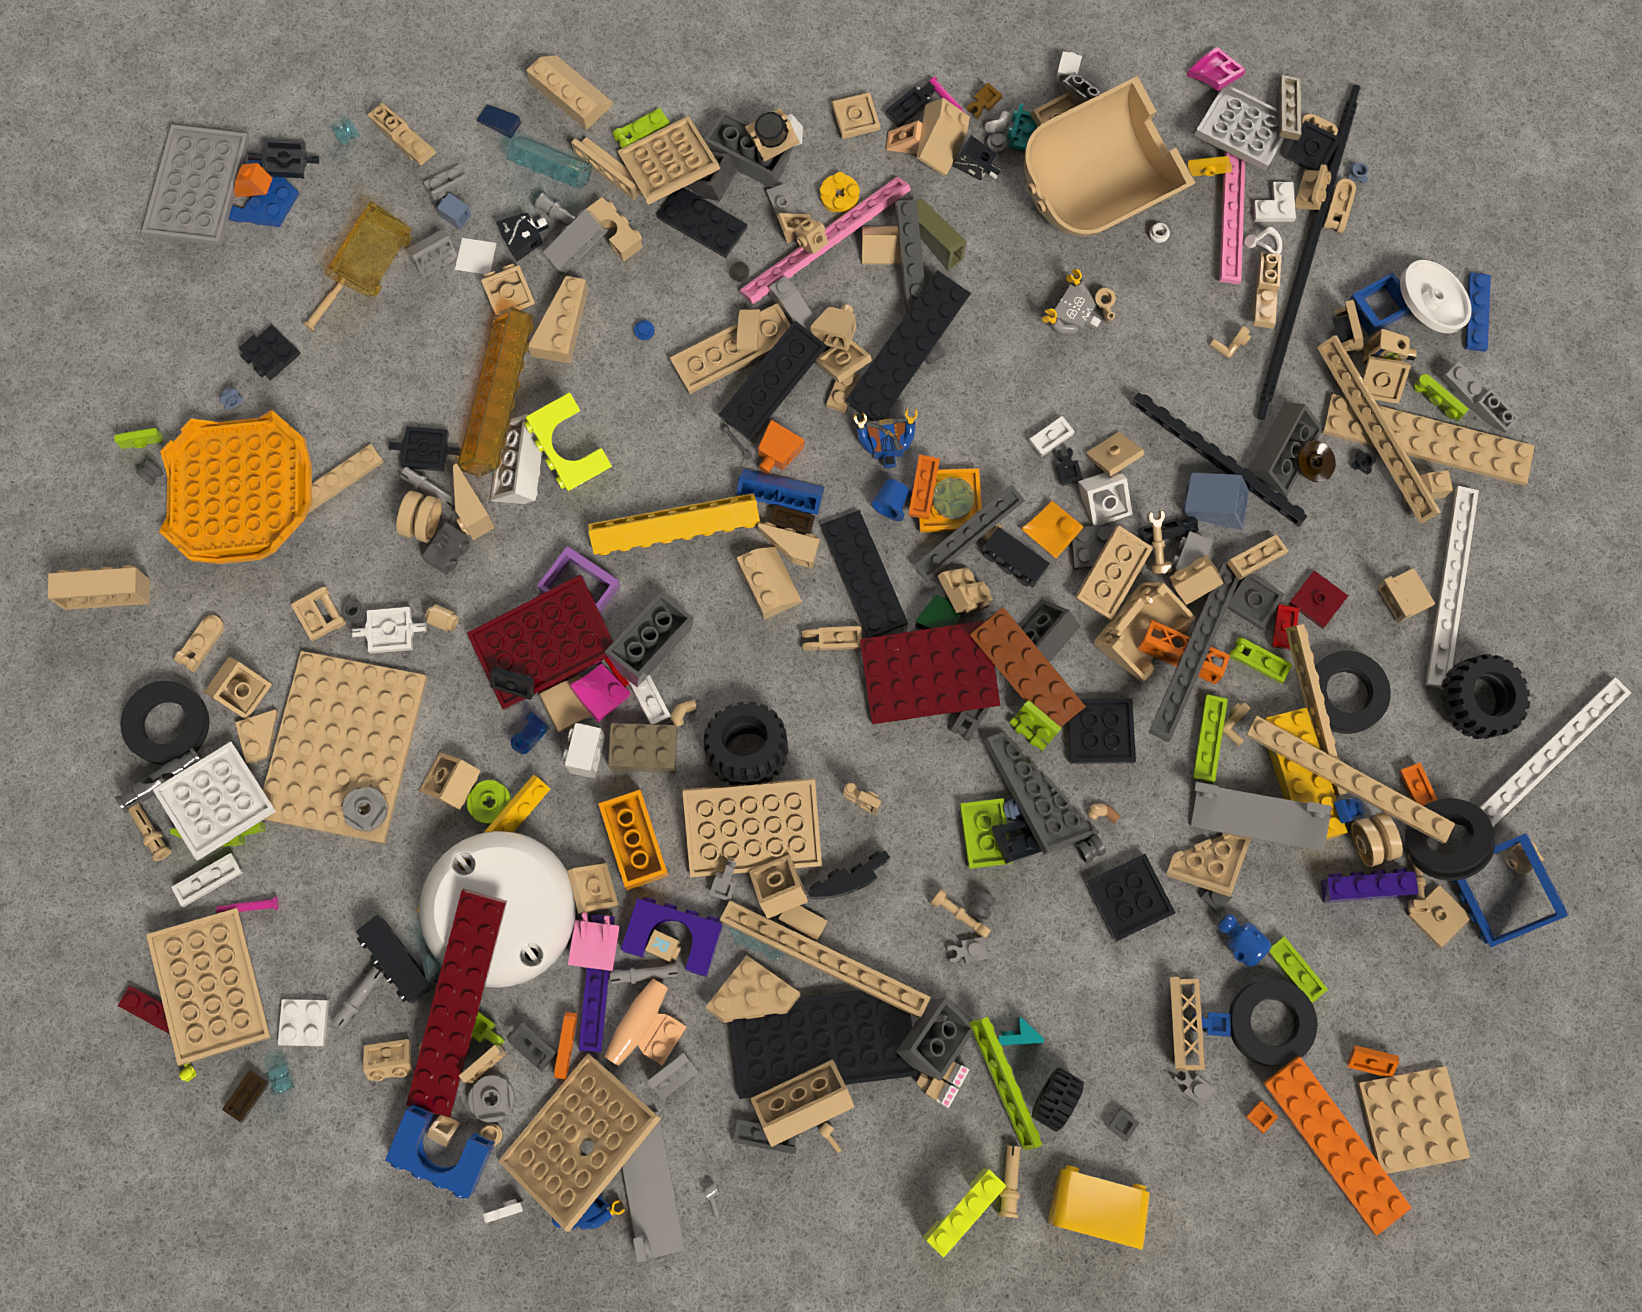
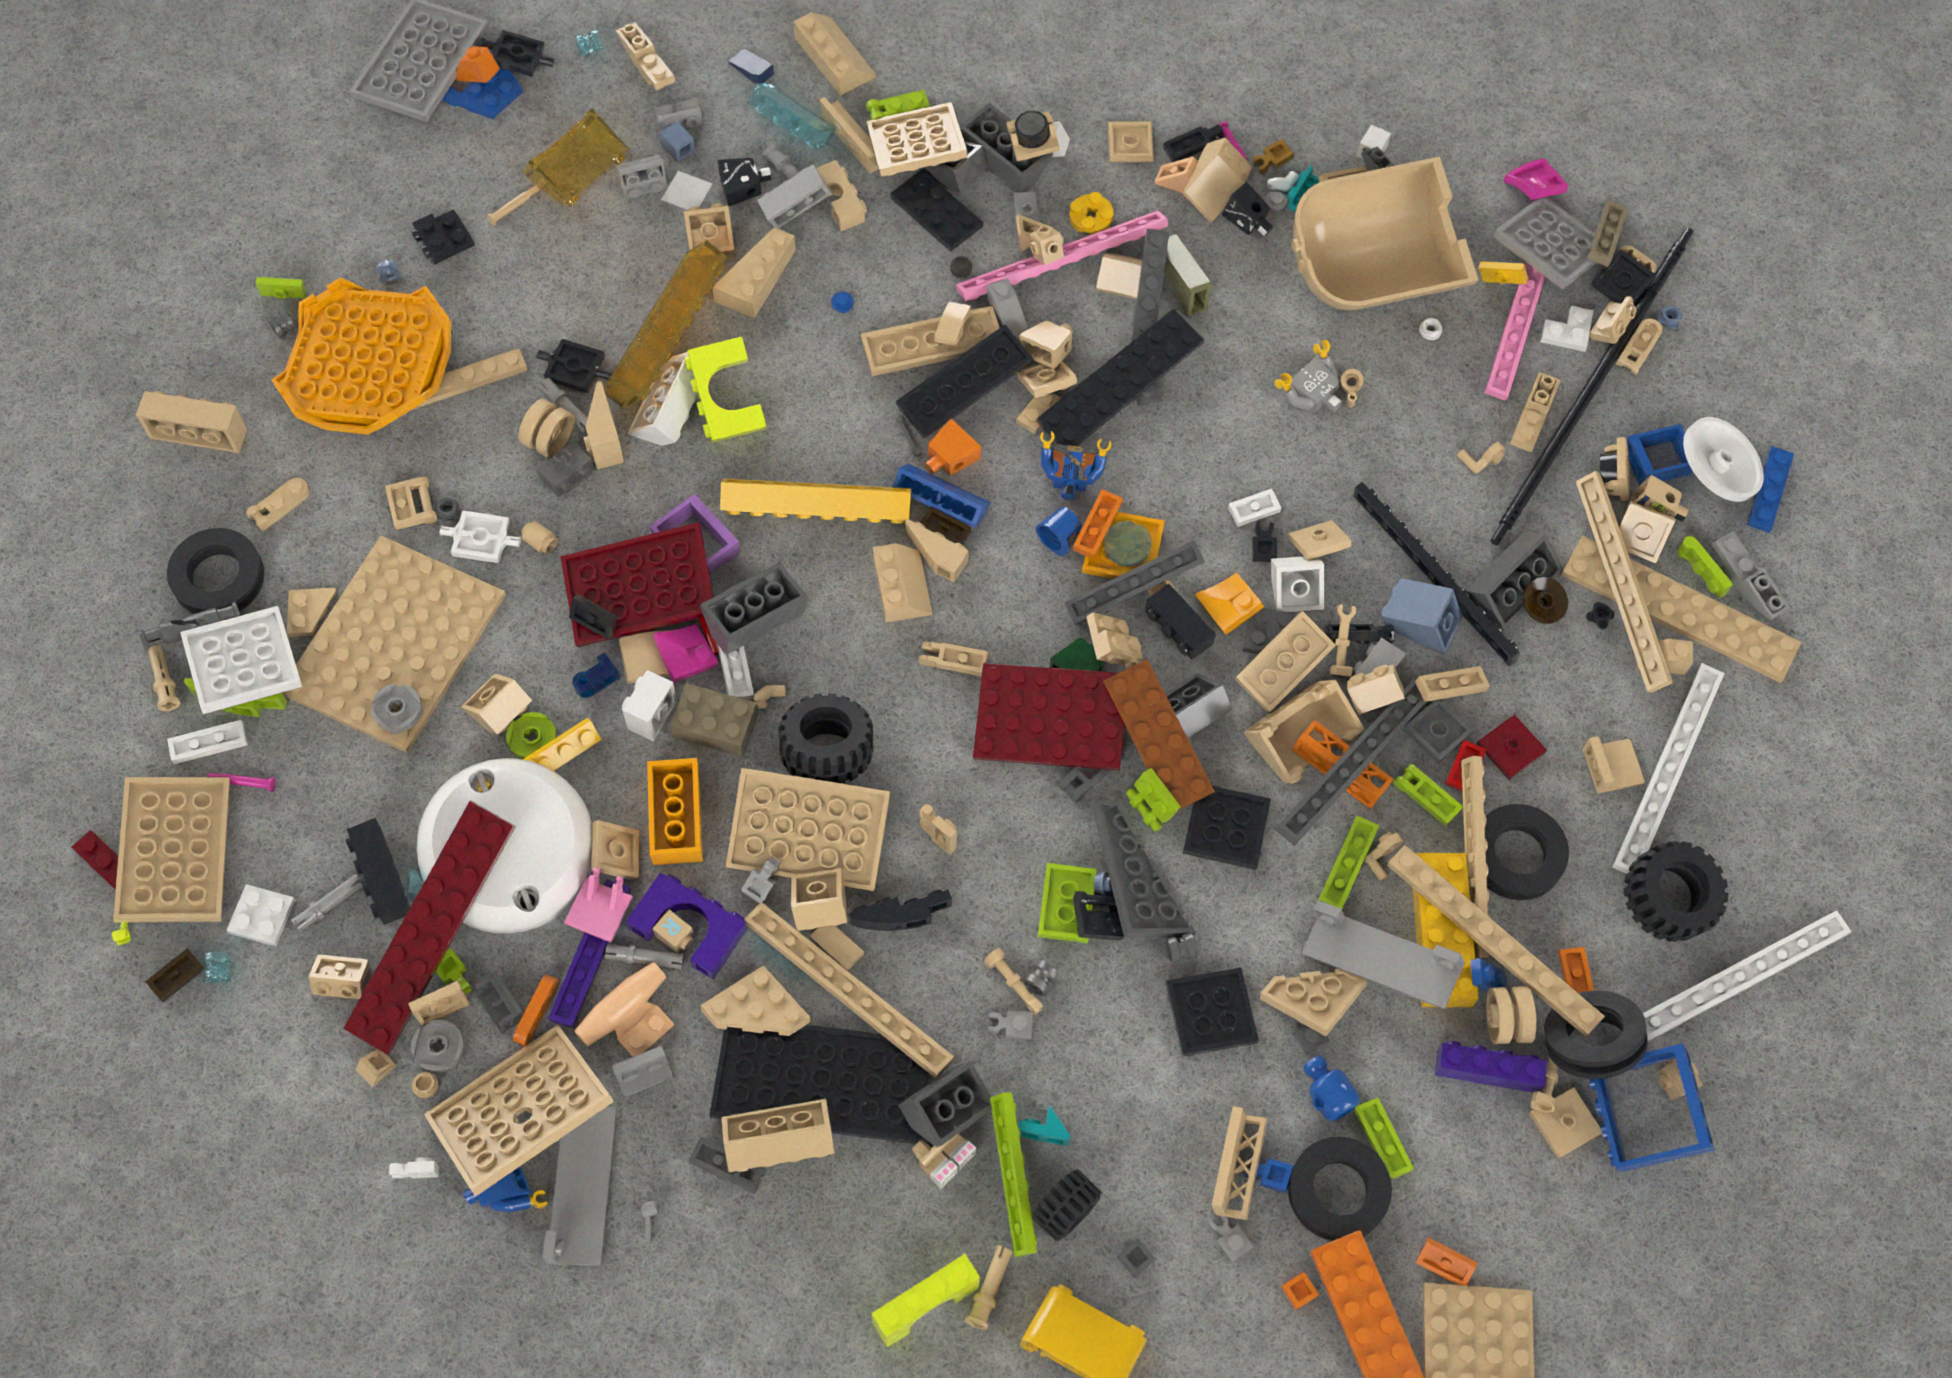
camera: 15 degrees right, 10 degrees down
tan slope [204,657,272,719] -> none
blue arch [385,1105,495,1199] -> none
tan hand [819,1121,841,1153] -> none
black plate [821,510,908,638] -> none
arm [1087,804,1121,824] -> none
white piece [1244,227,1282,254] -> none

